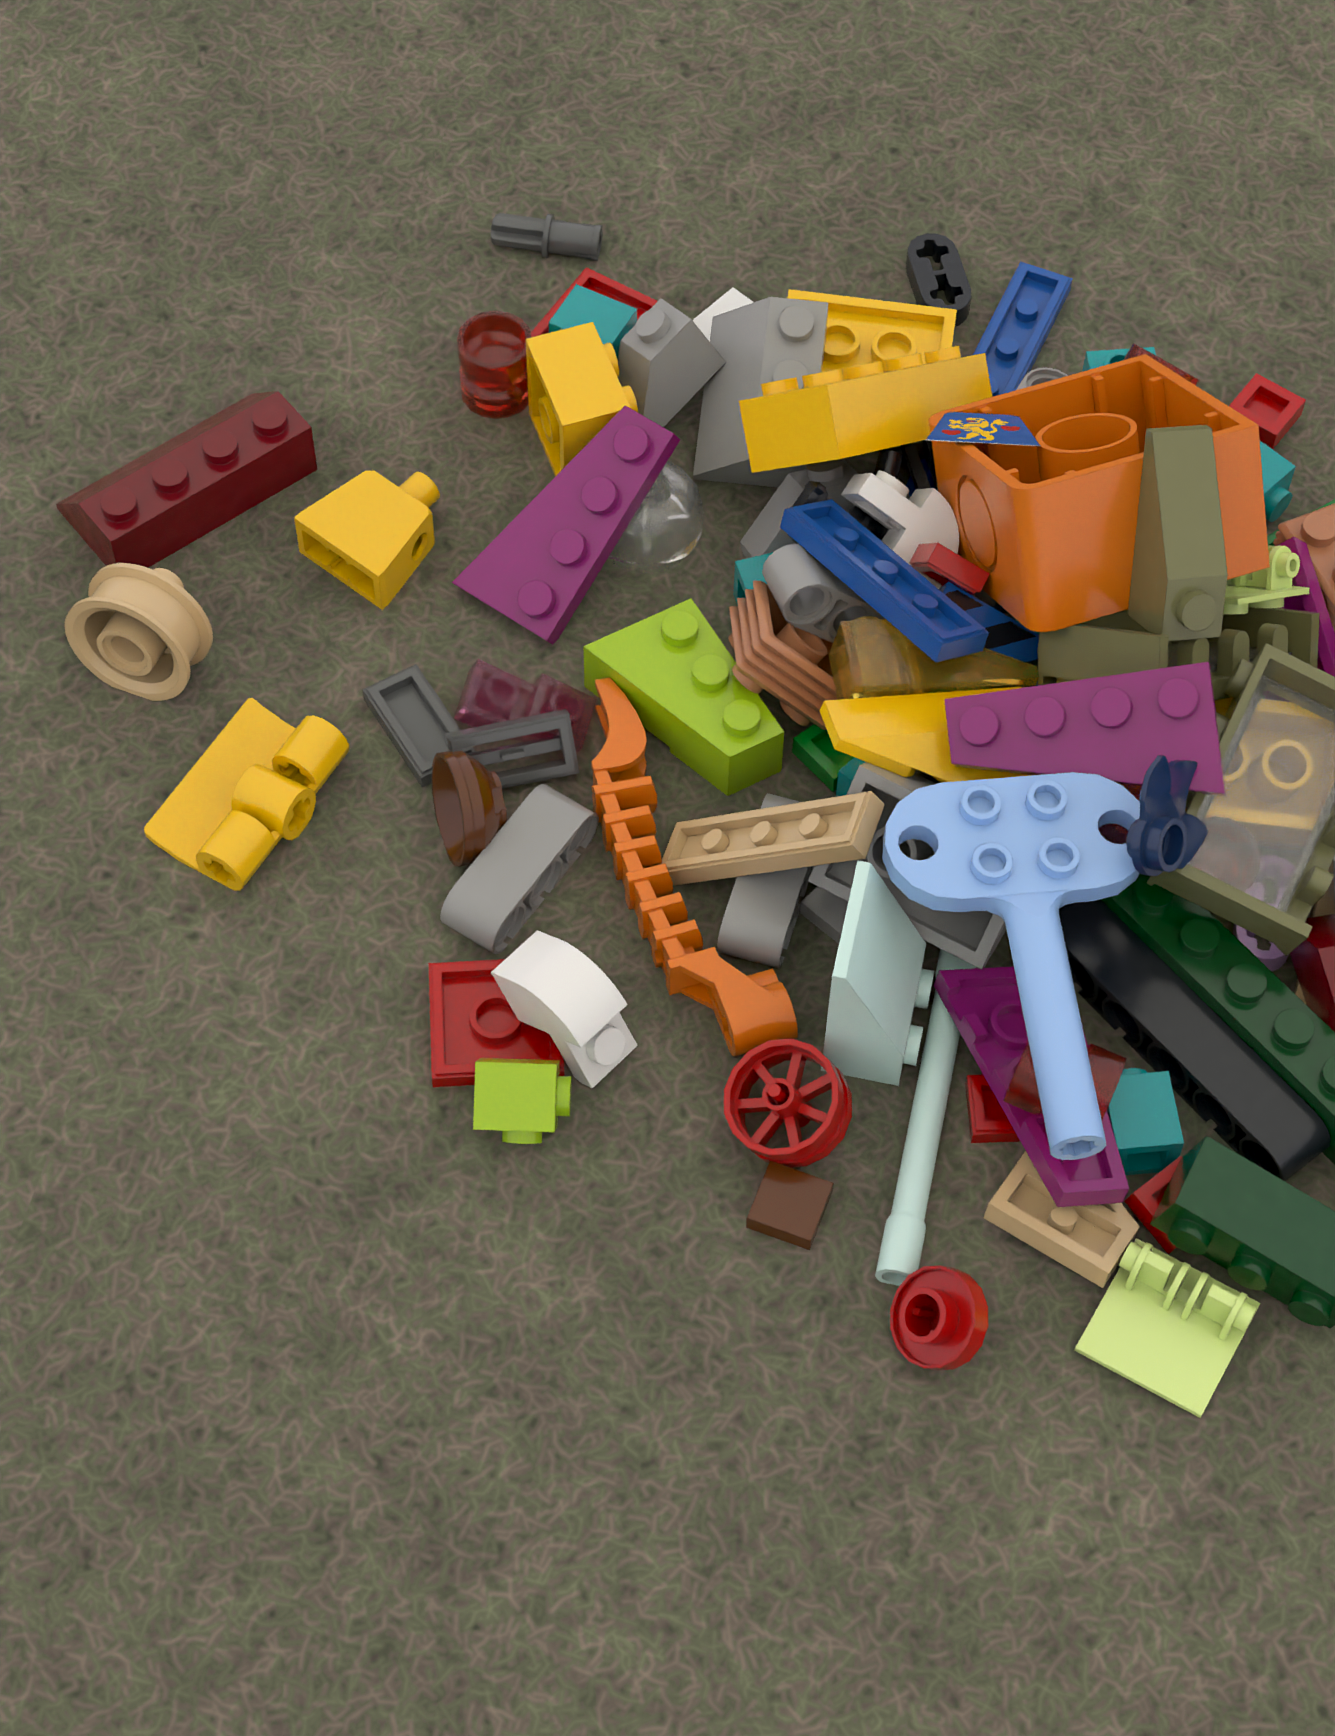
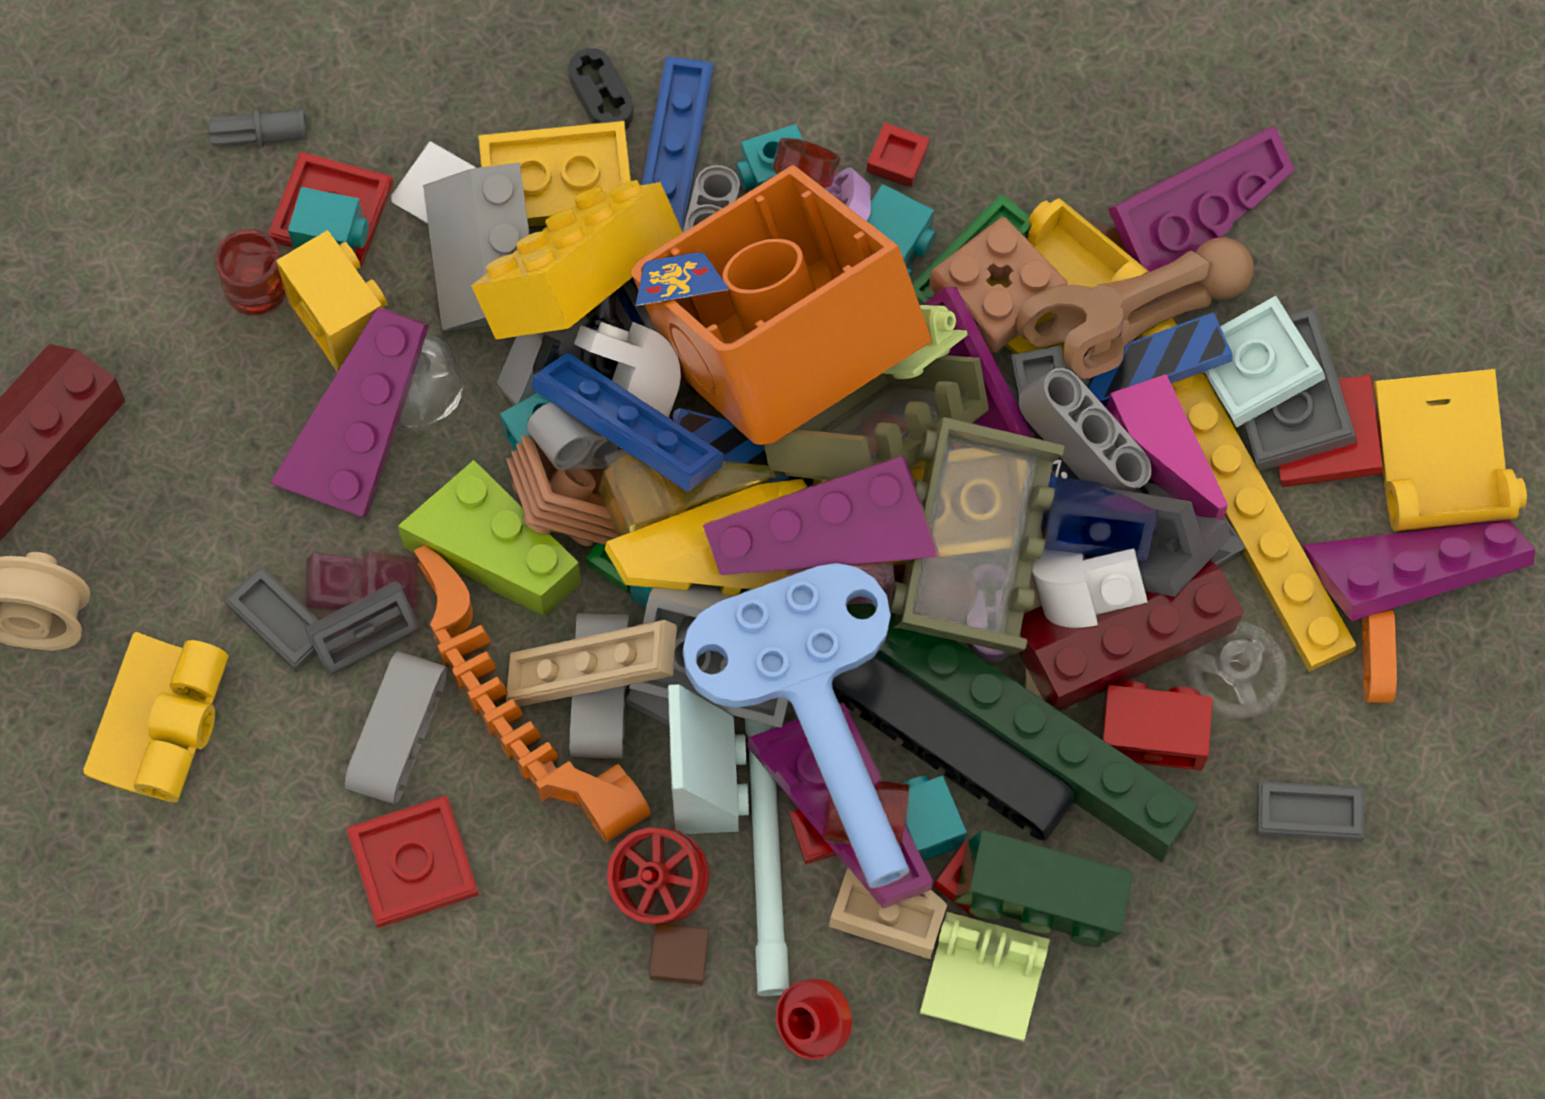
camera: 15 degrees left, 10 degrees up
yellow torso [294,471,440,610] -> none
reddish brown piece [432,751,507,867] -> none
lime brick [473,1058,572,1144] -> none
white brick [491,930,638,1088] -> none
light grey slope [618,298,726,427] -> none
red tile [909,542,990,594] -> none
dark blue plate [1126,755,1208,876] -> none
olive slope [1128,425,1228,641] -> none

